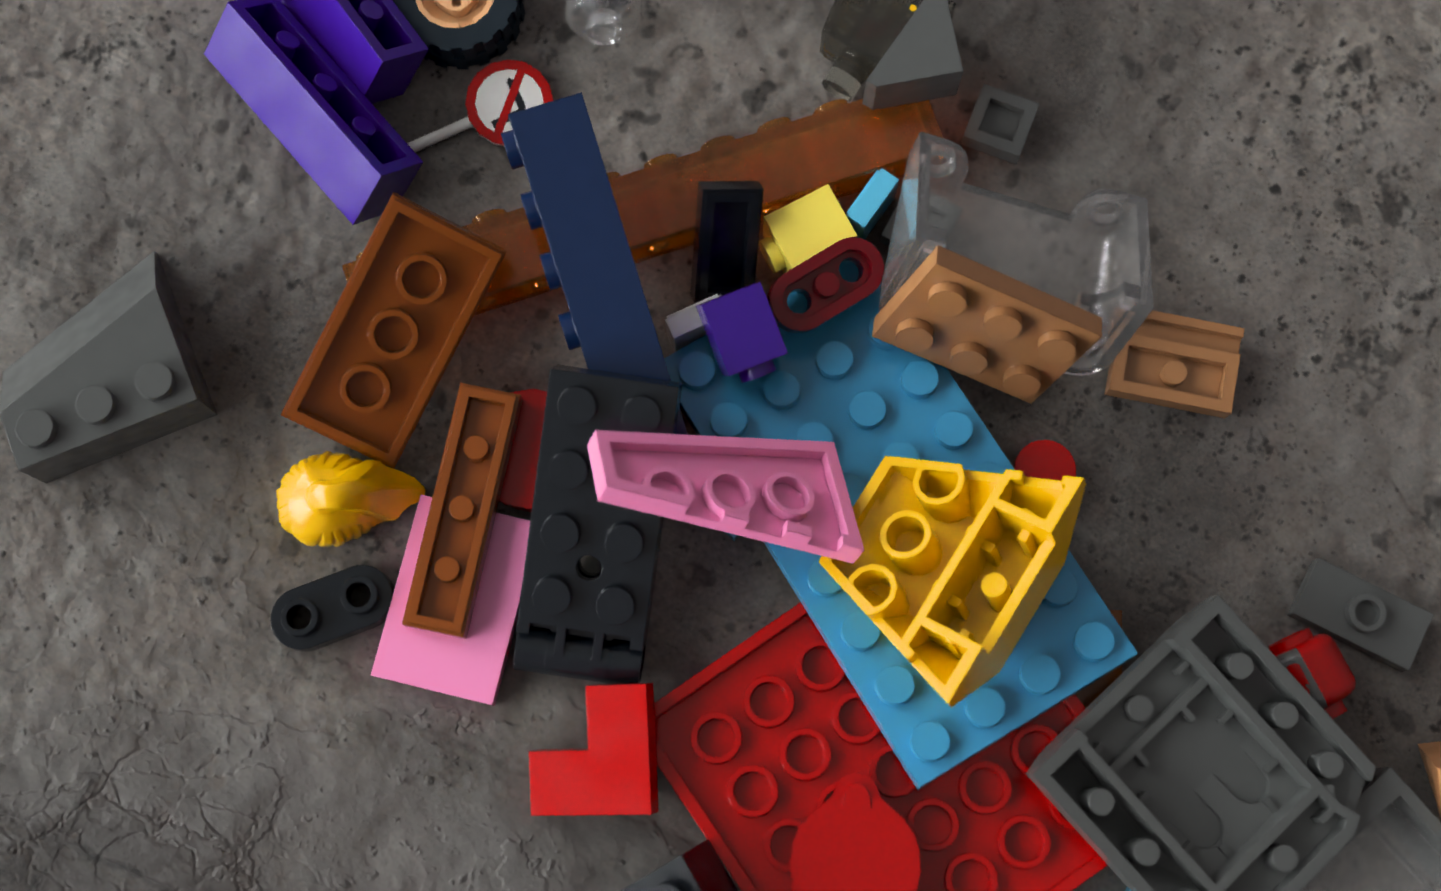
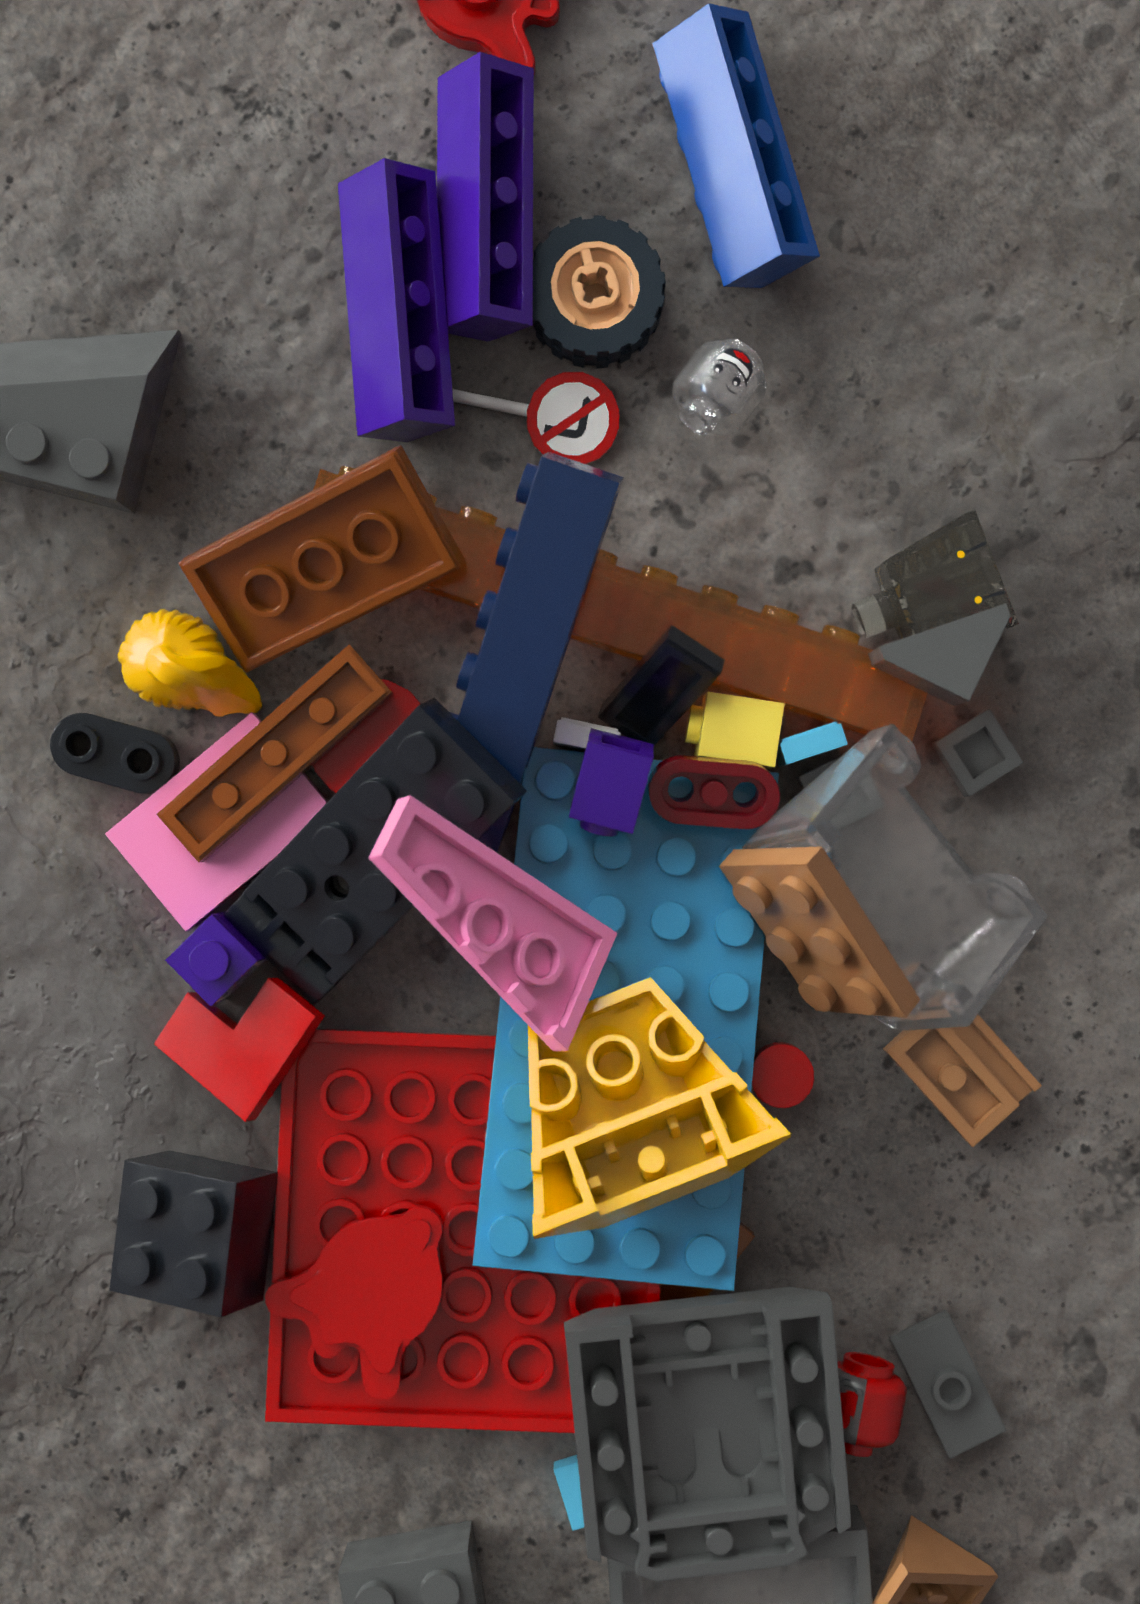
camera: 35 degrees right, 10 degrees up
none -> dark purple brick [165,911,266,1007]

